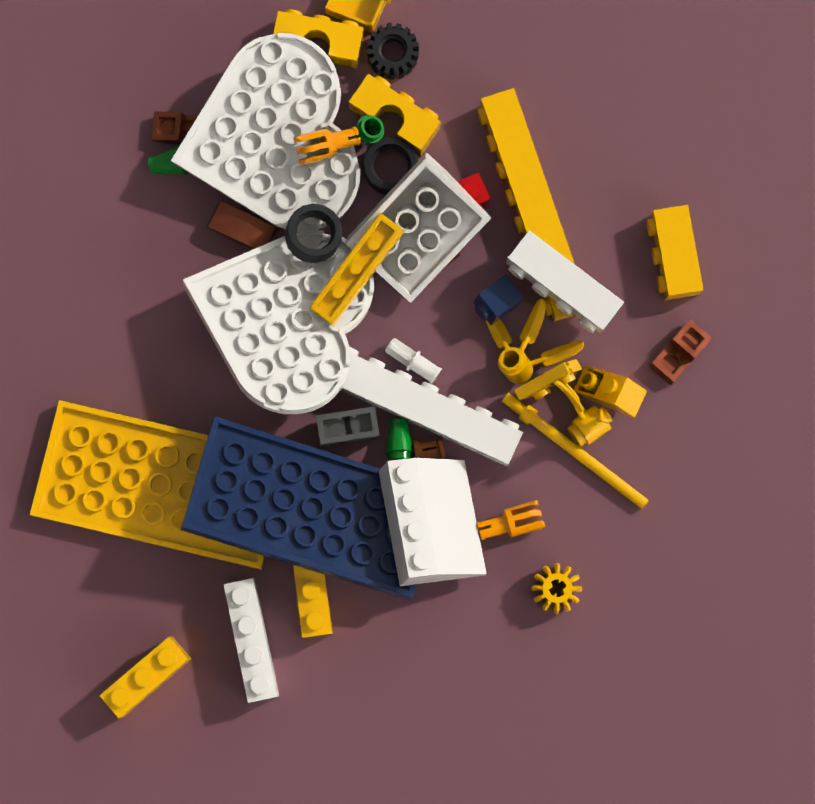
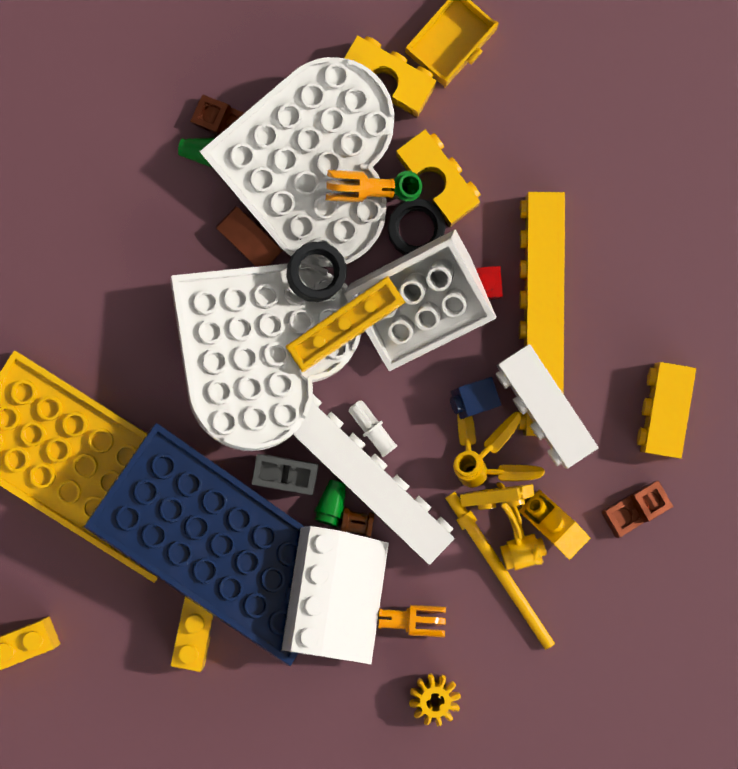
camera: 20 degrees right, 5 degrees up
white brick [223,578,279,703] -> none
black tyre [367,23,419,80] -> none

